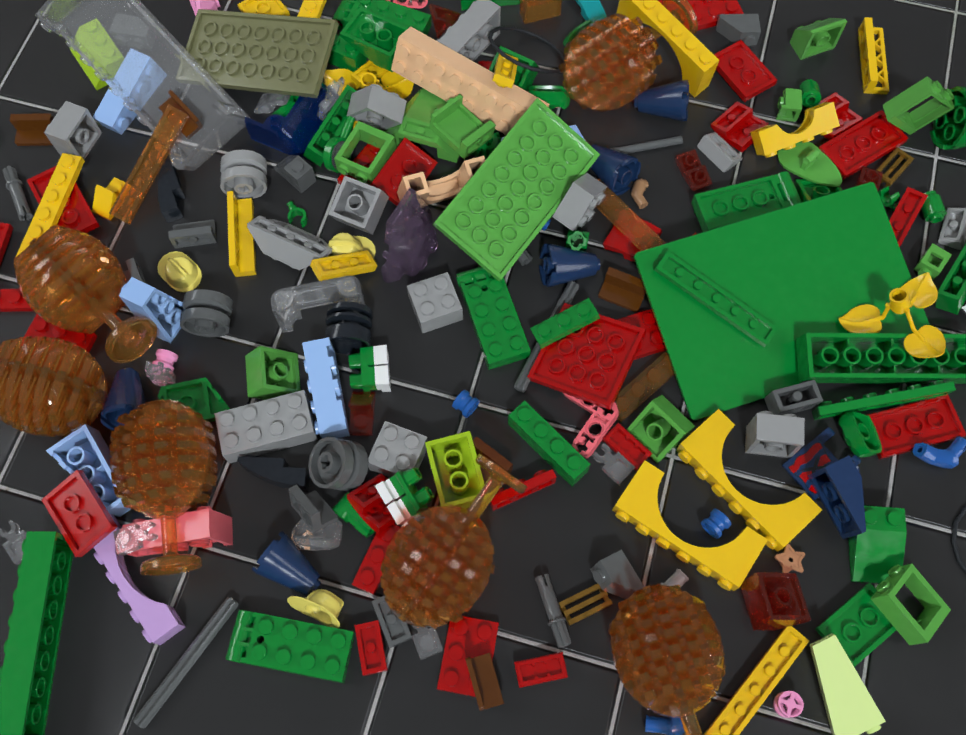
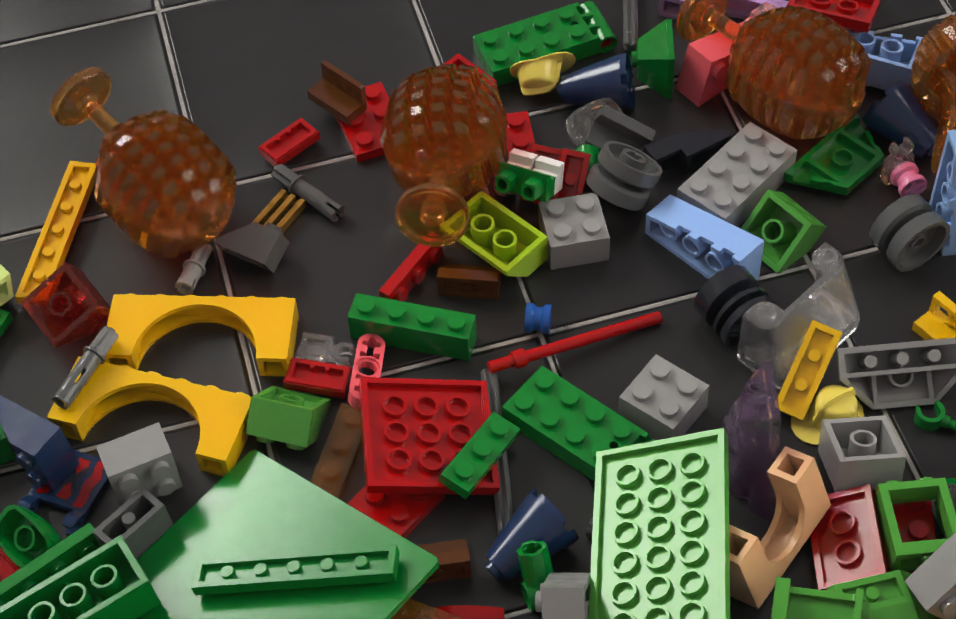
camera: 150 degrees right, 15 degrees down
hips [348,345,391,393] -> none
clear red slope [349,391,376,436] -> none
blue wheel [701,509,732,539] -> none
bright pink wheel [773,691,804,718] -> none
nougat plate [774,544,805,574] -> none
none -> dark grey axle [52,326,118,409]
none -> red bar [487,311,663,374]
none -> green slope [631,19,675,99]

